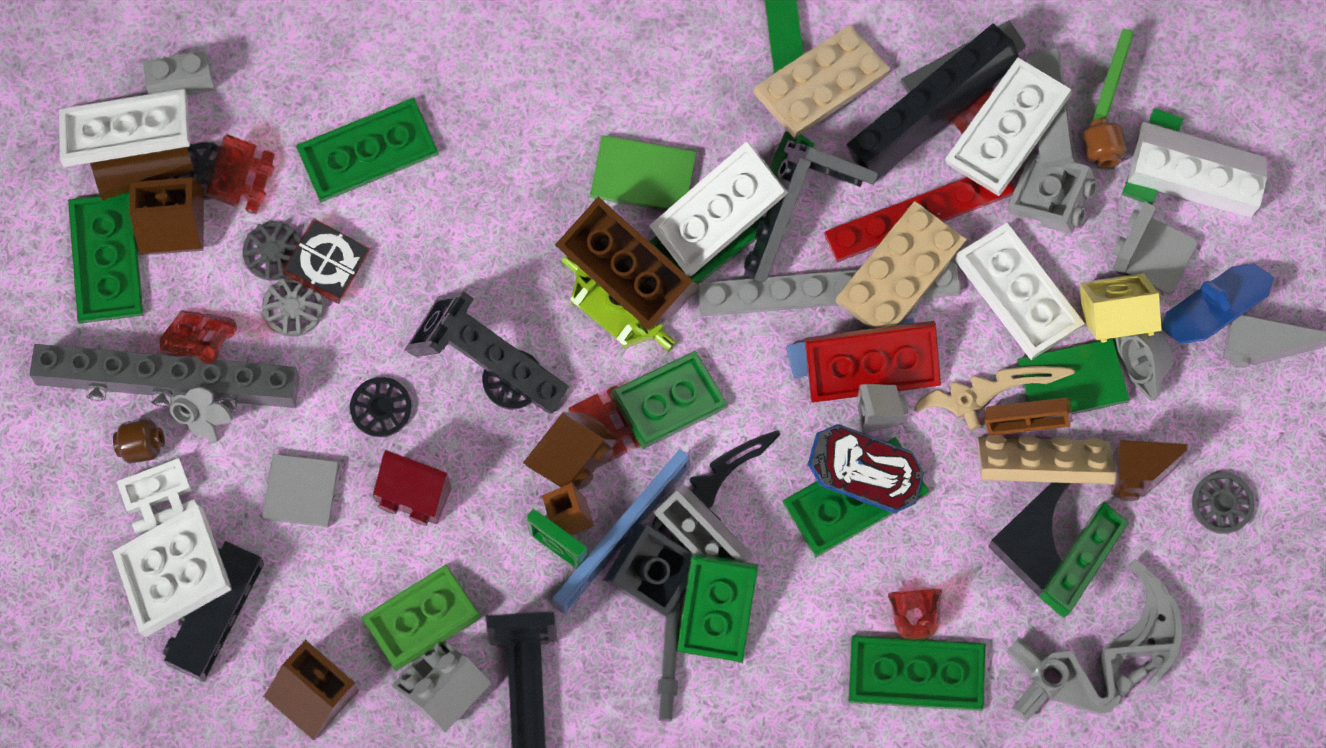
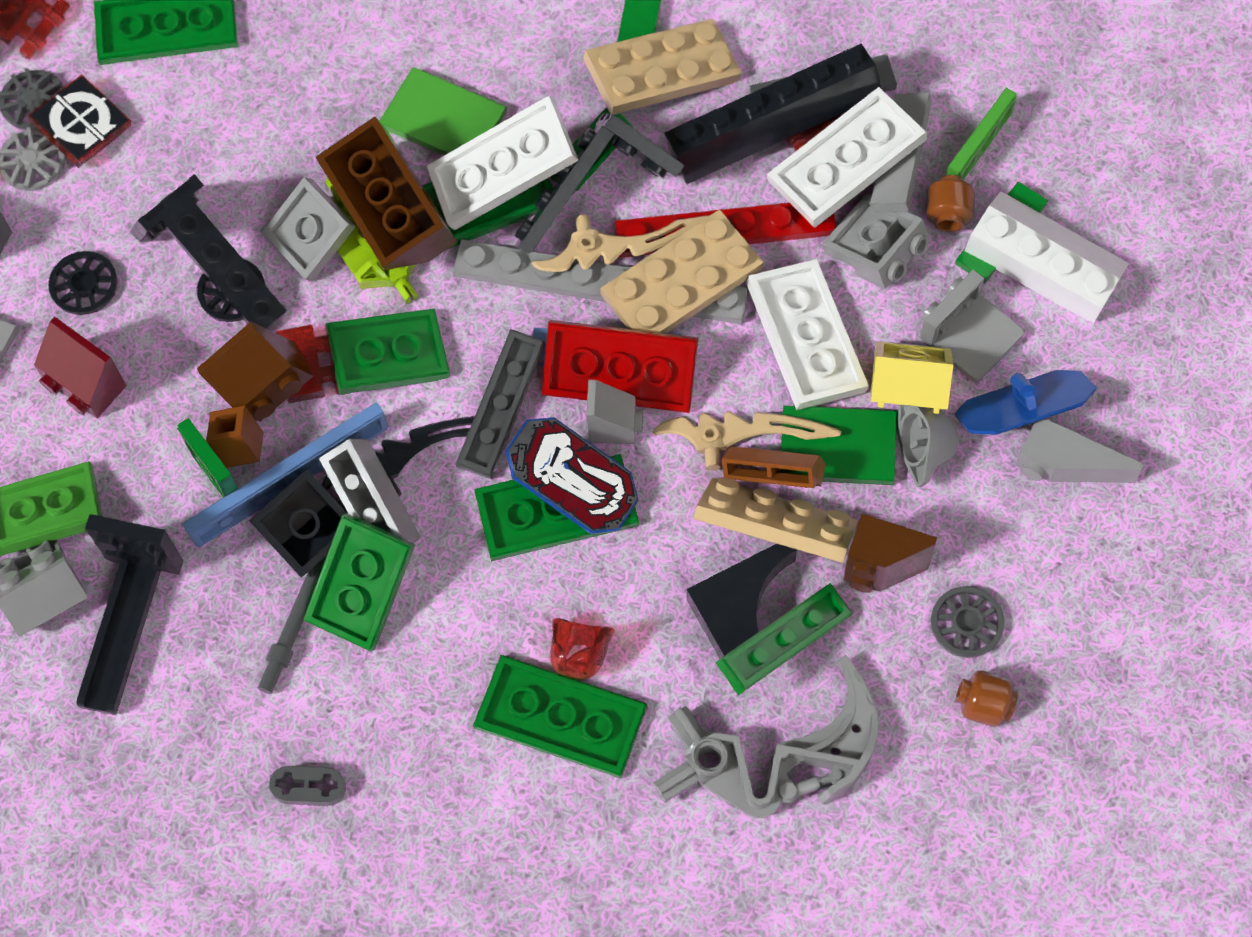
camera: 20 degrees right, 5 degrees down
none -> light grey plate [262,177,356,281]
none -> dark grey tile [455,329,545,479]
none -> tan piece [532,215,709,272]
none -> dark orange head [956,670,1018,727]

